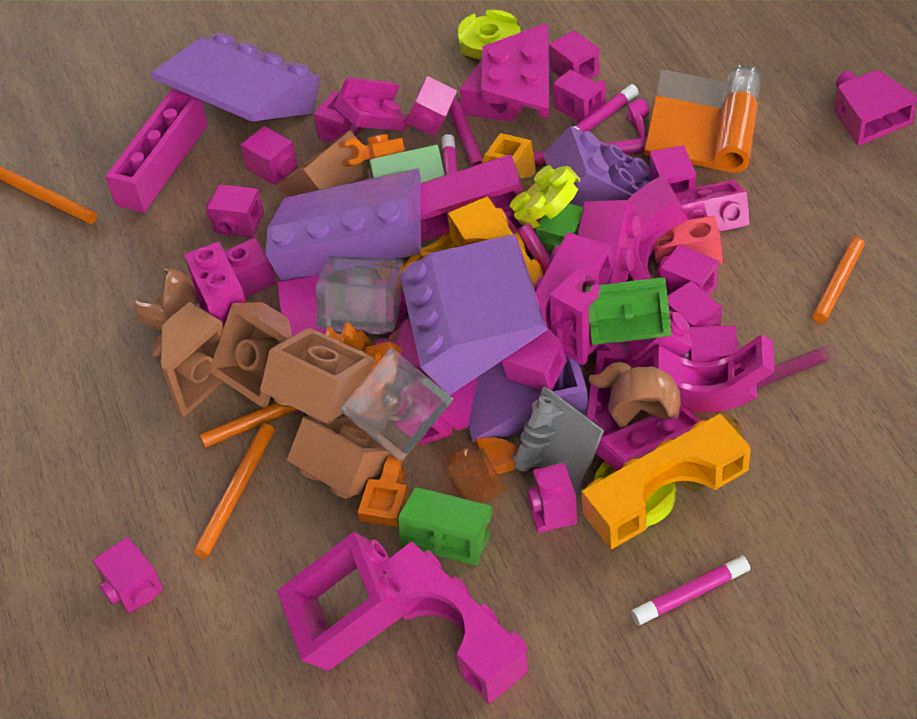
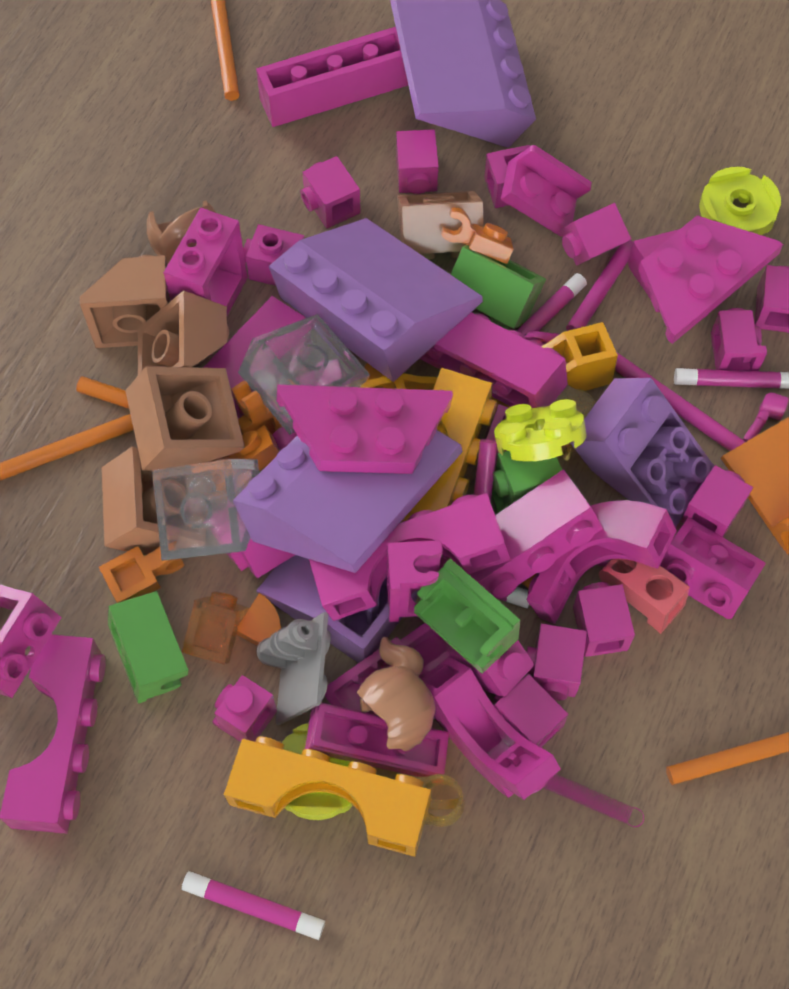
camera: 40 degrees right, 15 degrees up
none -> dark pink wing [276,384,453,474]

